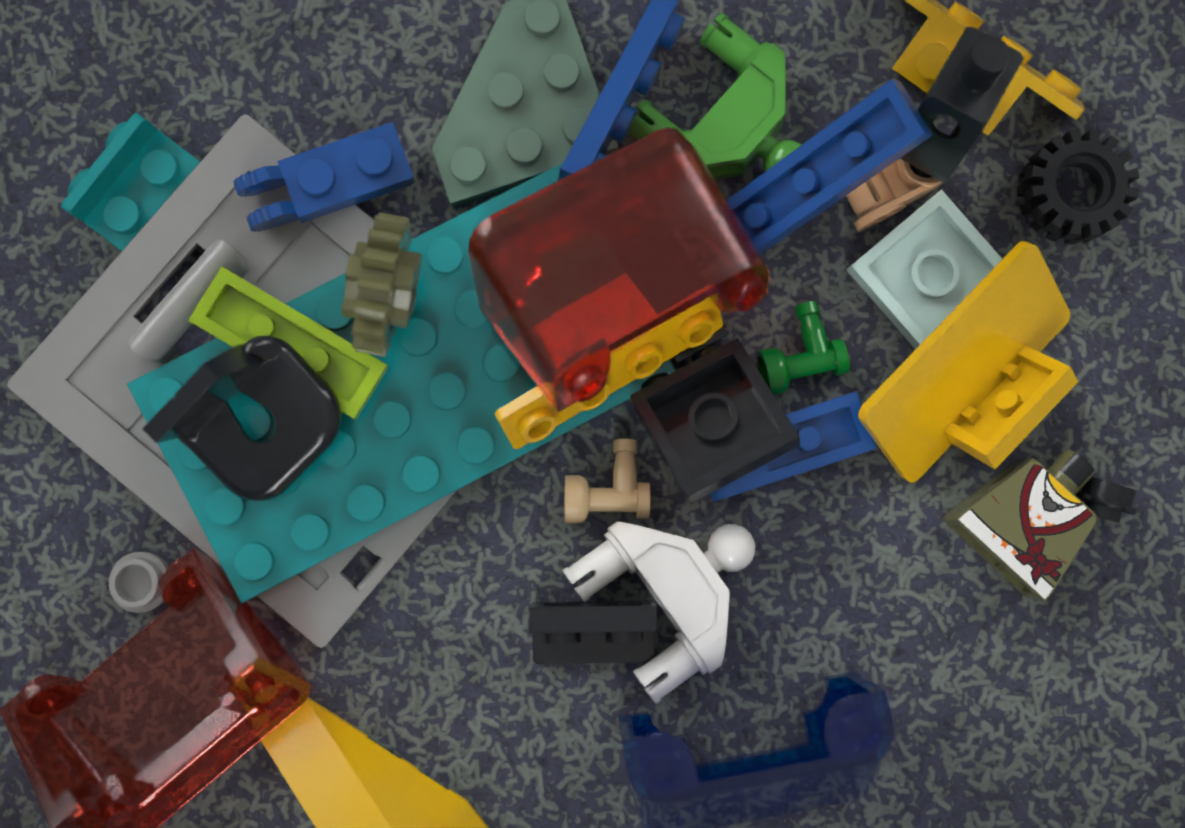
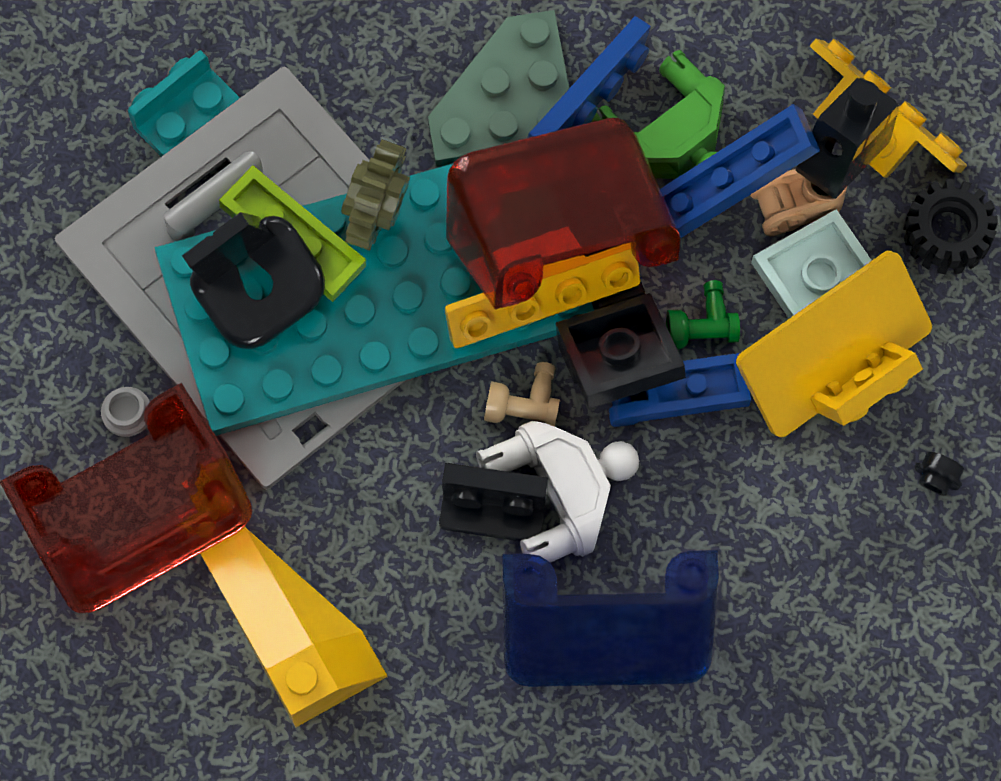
camera: 10 degrees right, 15 degrees down
blue hinge [233,122,415,232] -> none
torso [941,449,1097,601] -> none

